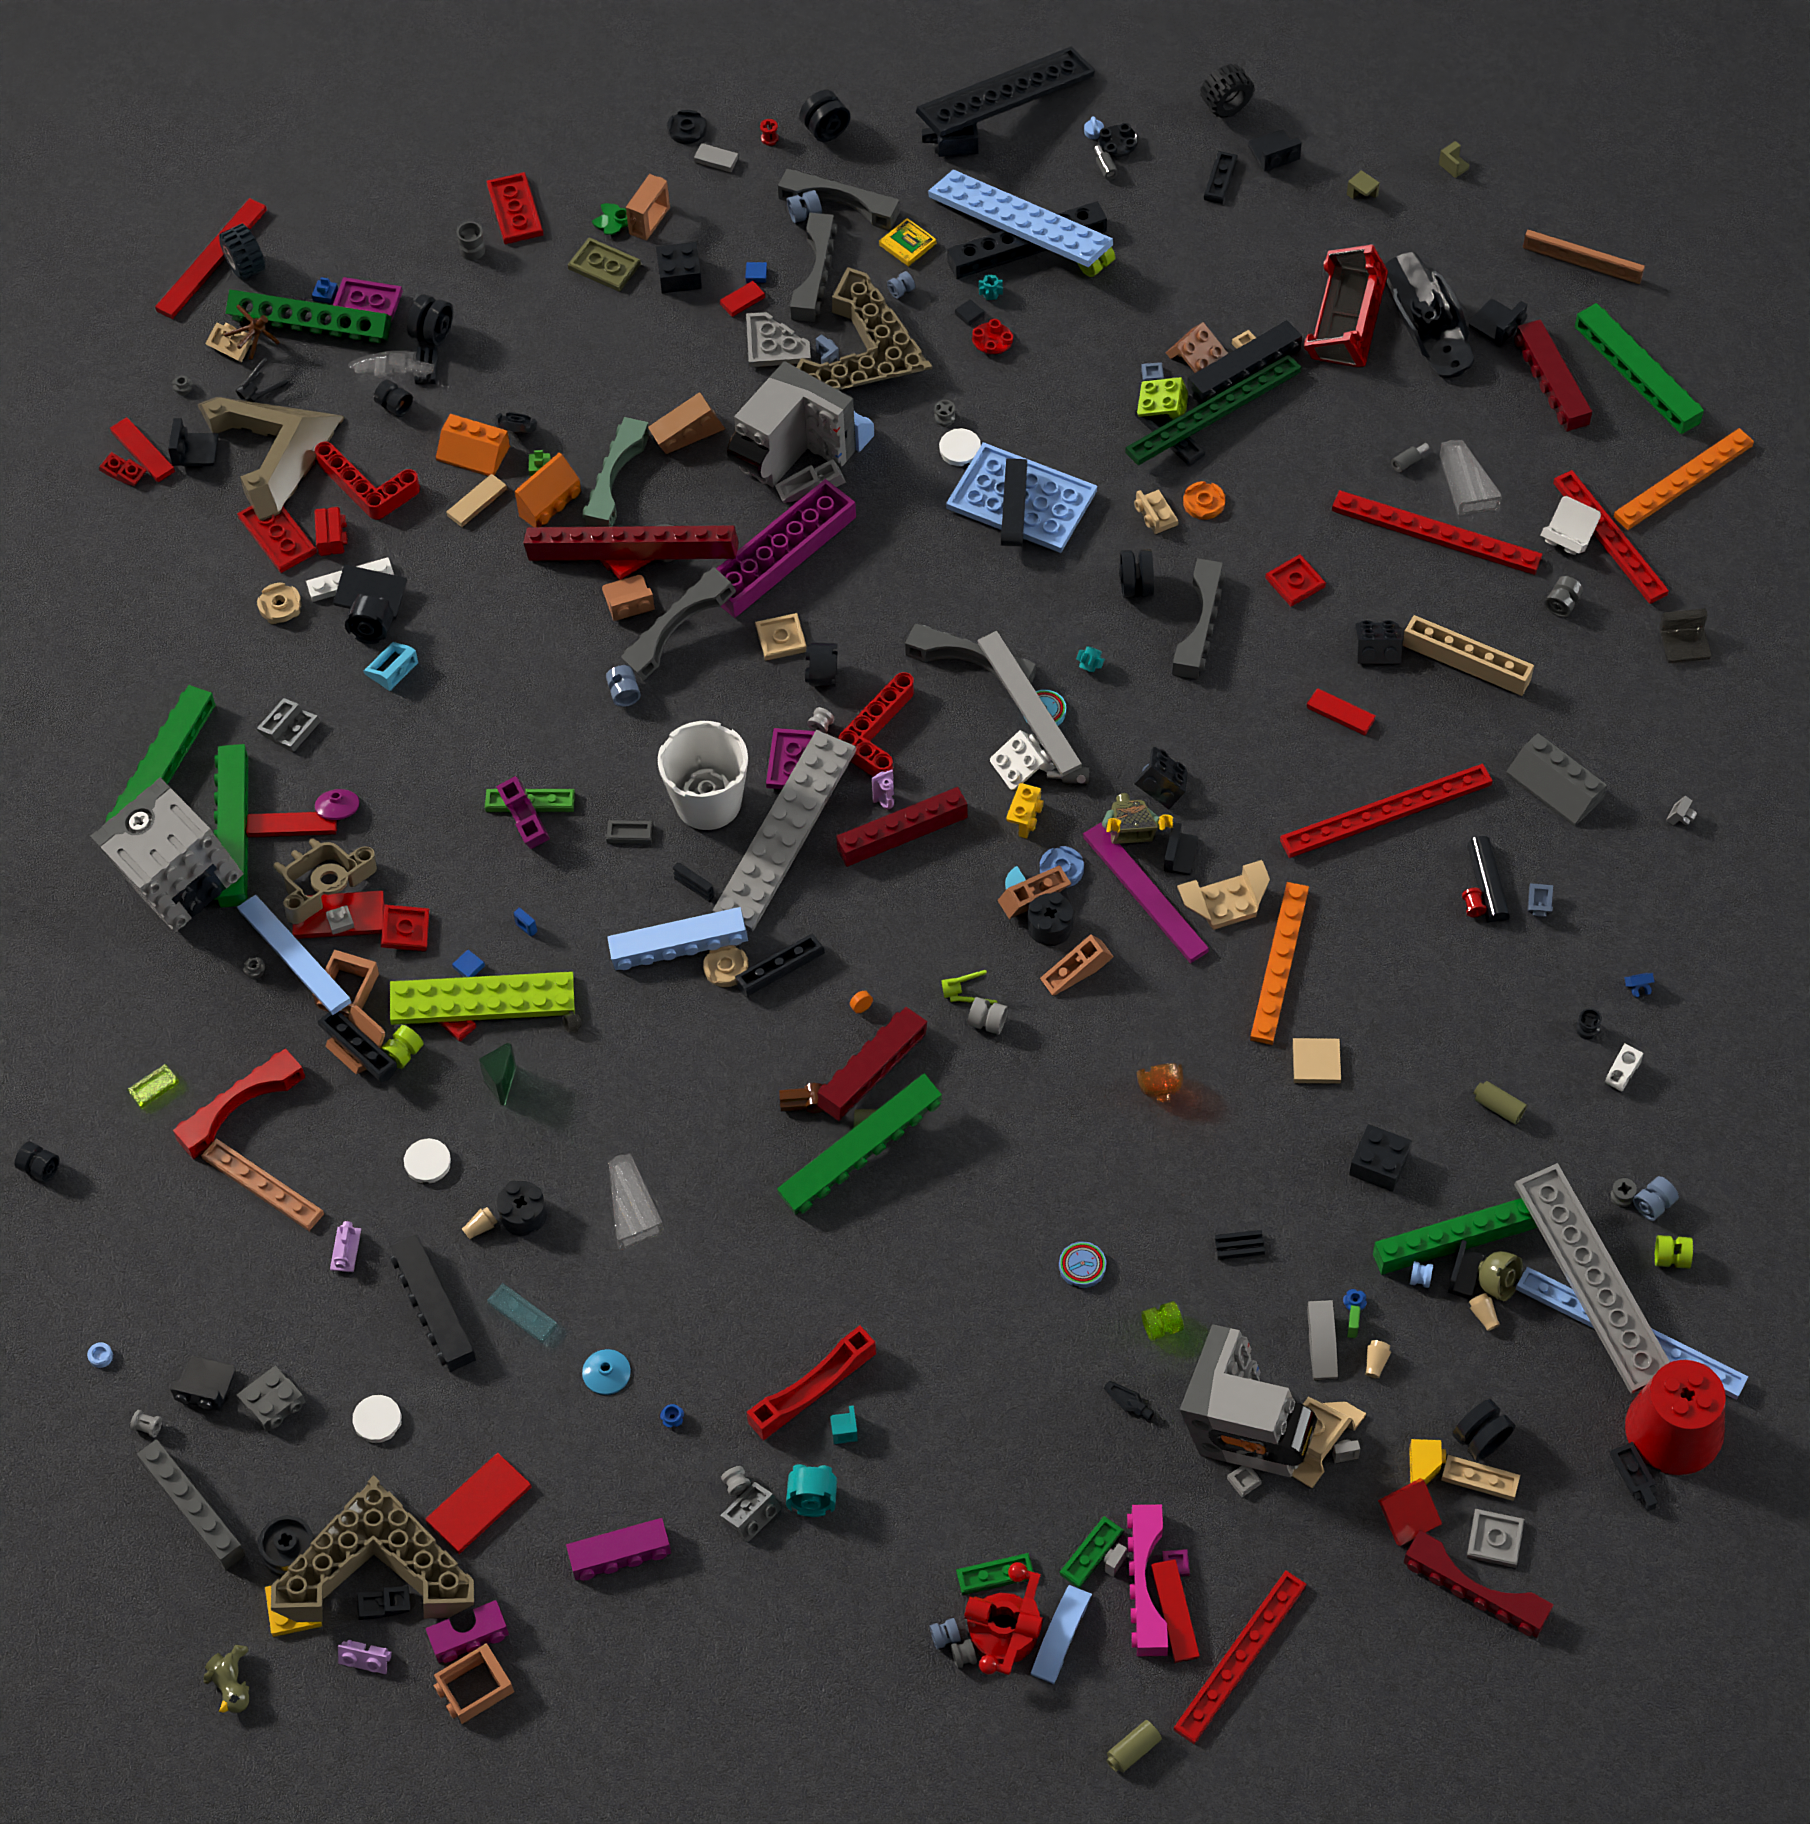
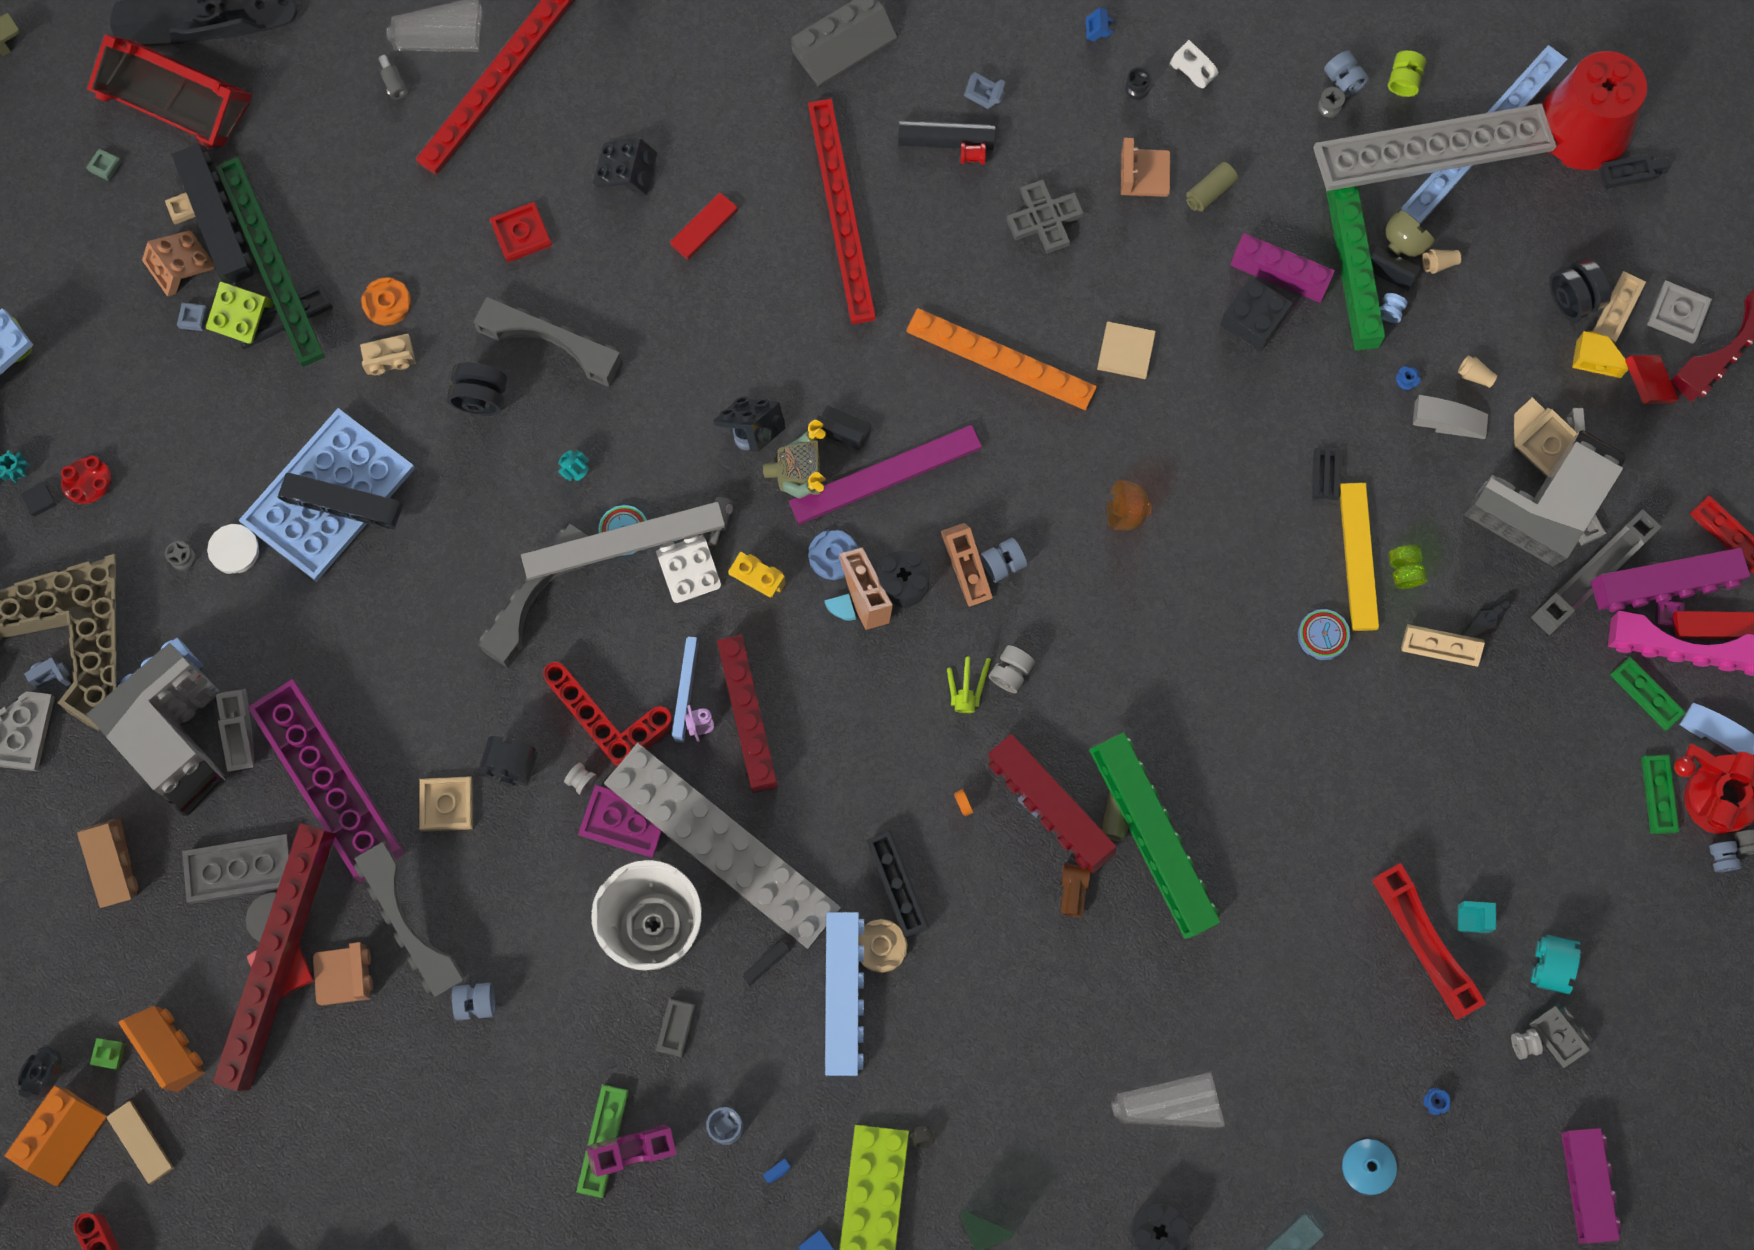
camera: 80 degrees left, 15 degrees up
sand green arch [583,417,650,527] -> none
light grey plate [1104,1543,1127,1577] -> none
tan piece [1177,860,1270,930] -> none
bright green tile [1347,1305,1360,1338] -> none
tan brick [1402,615,1534,696] -> none
none -> sand green tile [86,148,122,181]
none -> flat silver plate [182,834,291,904]
none -> light blue tile [672,637,699,743]
none -> sand blue wheel [706,1107,744,1145]
none -> sand blue wheel [980,537,1027,583]
none -> dark grey plate [1006,180,1083,254]
none -> nougat bracket [1121,138,1170,197]
none -> magenta brick [1230,233,1335,303]
none -> yellow tile [1339,483,1379,631]
none -> tan plate [1401,624,1485,667]
none -> dark grey arch [1531,509,1662,636]
none -> magenta brick [1590,548,1750,612]

